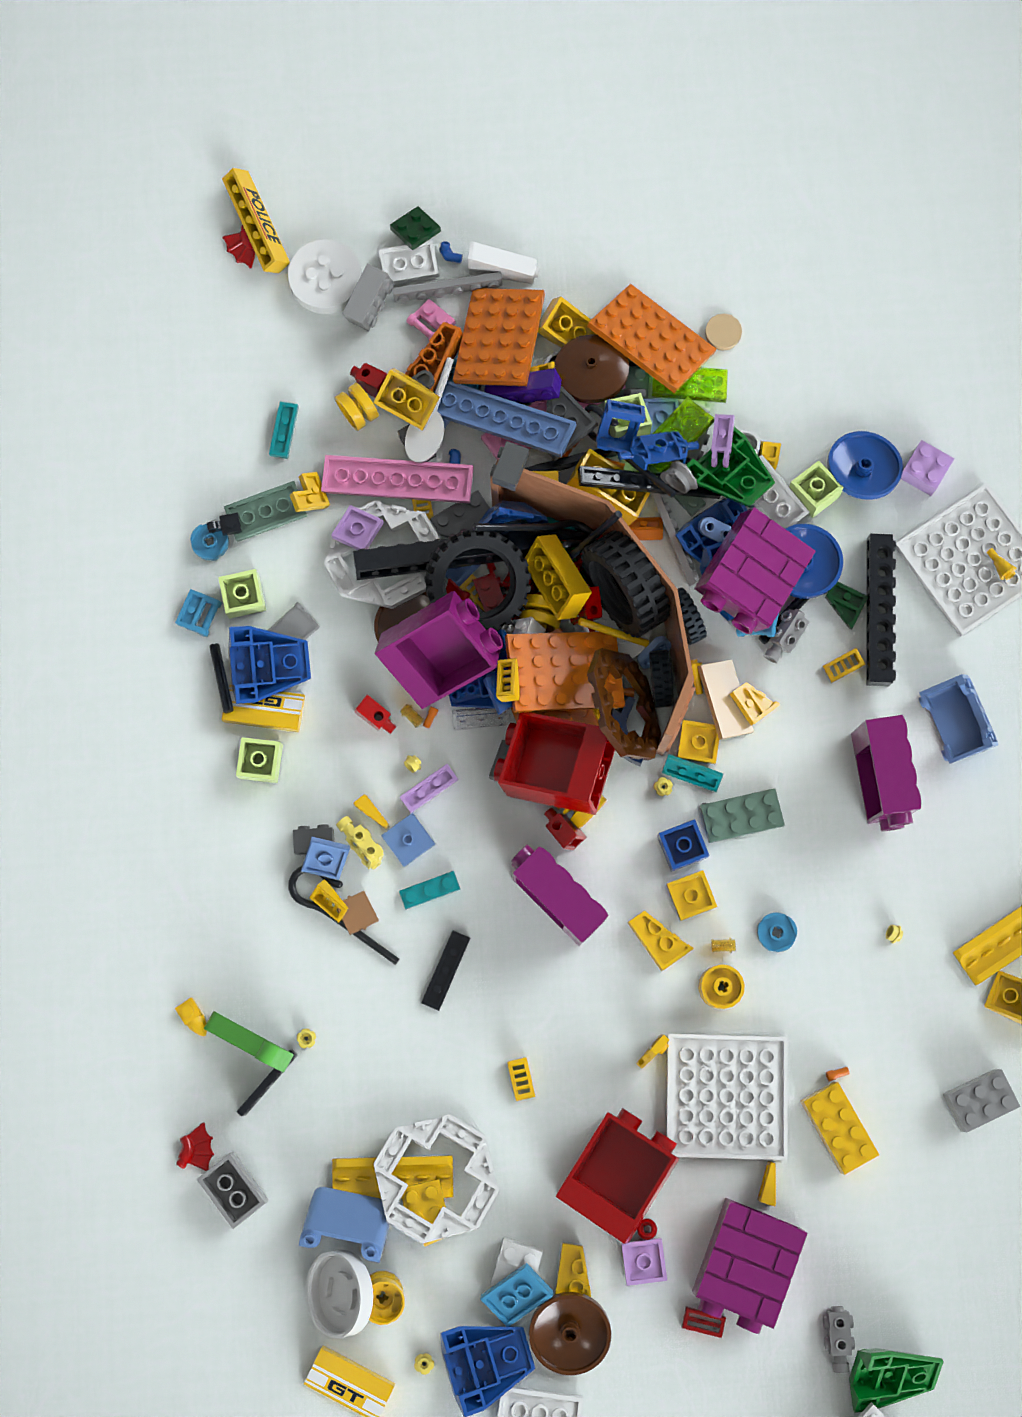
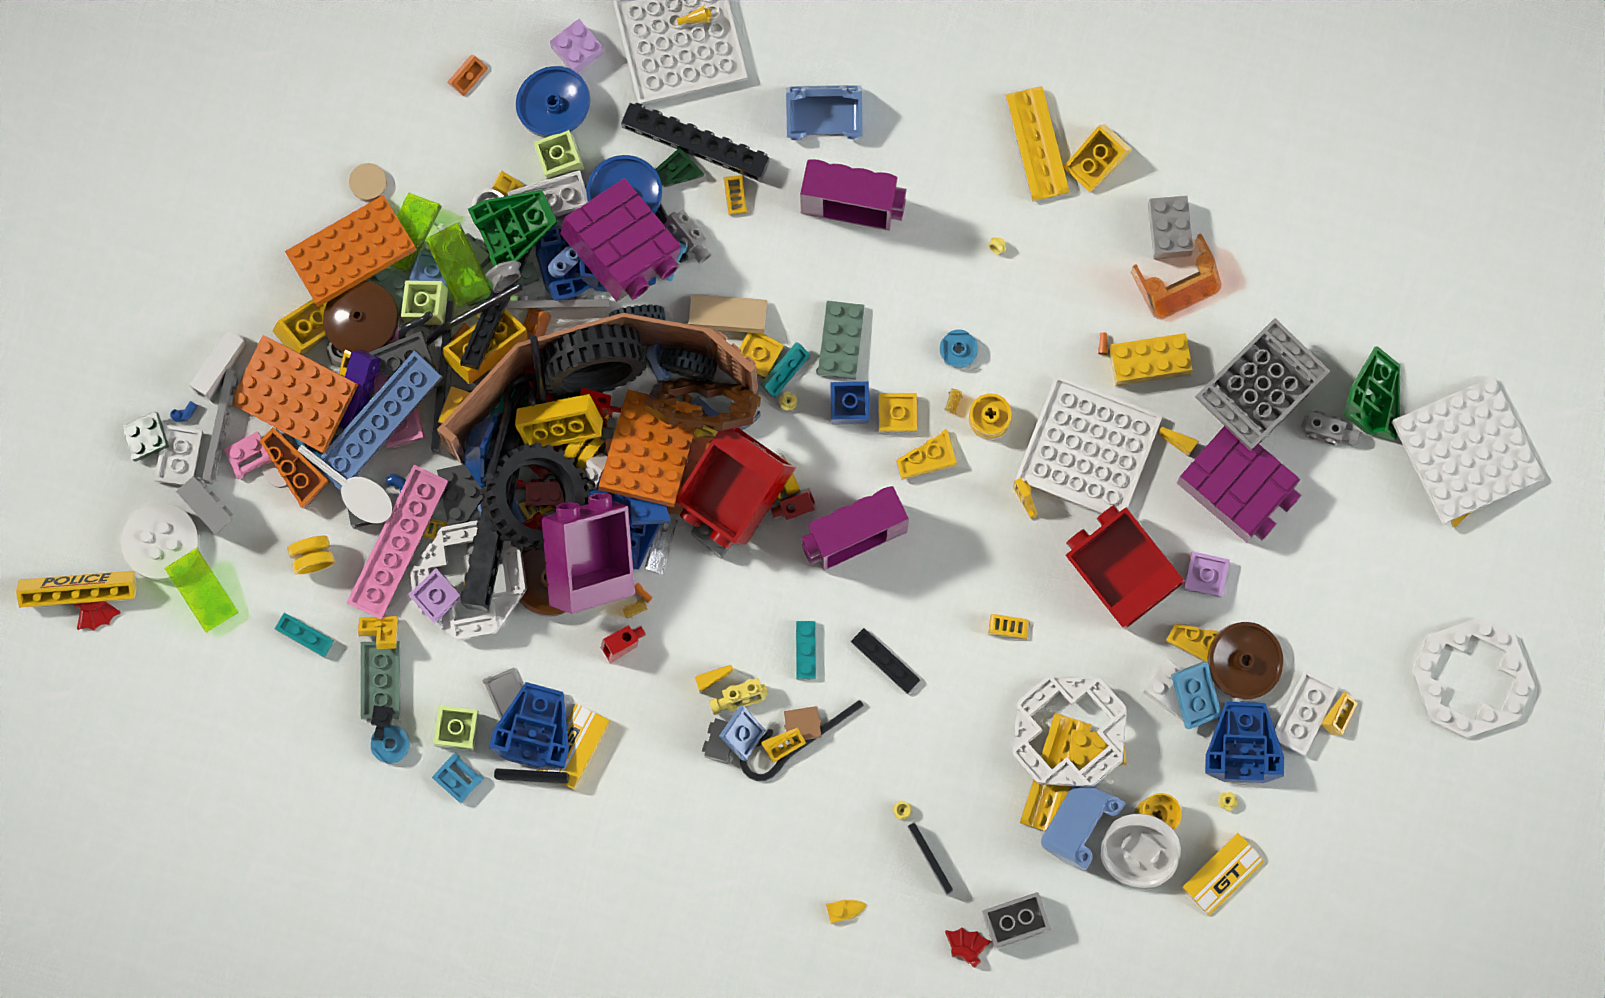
camera: 70 degrees left, 0 degrees up
bright green beam [204,1011,294,1072] -> none
yellowish green brick [236,737,283,783] -> none
red torso [350,363,388,398] -> none
yellow slope [373,368,440,431] -> none
medium blue plate [381,813,436,867] -> none
lavender plate [400,764,458,813] -> none
light yellow plate [404,755,421,773] -> none
dark grey tile [412,370,435,389] -> none
dark grey piece [490,441,529,491] -> none
yellow slope [496,658,520,702] -> none
yellow bar [578,618,649,647] -> none
blue panel [596,399,646,452] -> none
blue plate [618,431,699,470] -> none
dark grey tile [623,388,646,397] -> none
red plate [637,1219,657,1240] -> none
red tile [681,1306,726,1338] -> none
lavender hinge [711,414,735,468] -> none
yellow wing [730,682,780,725] -> none
none -> clear neon green plate [164,547,239,633]
none -> orange slope [447,55,488,96]
none -> clear orange windscreen [1131,233,1222,319]
none -> light grey wedge [1195,318,1330,451]

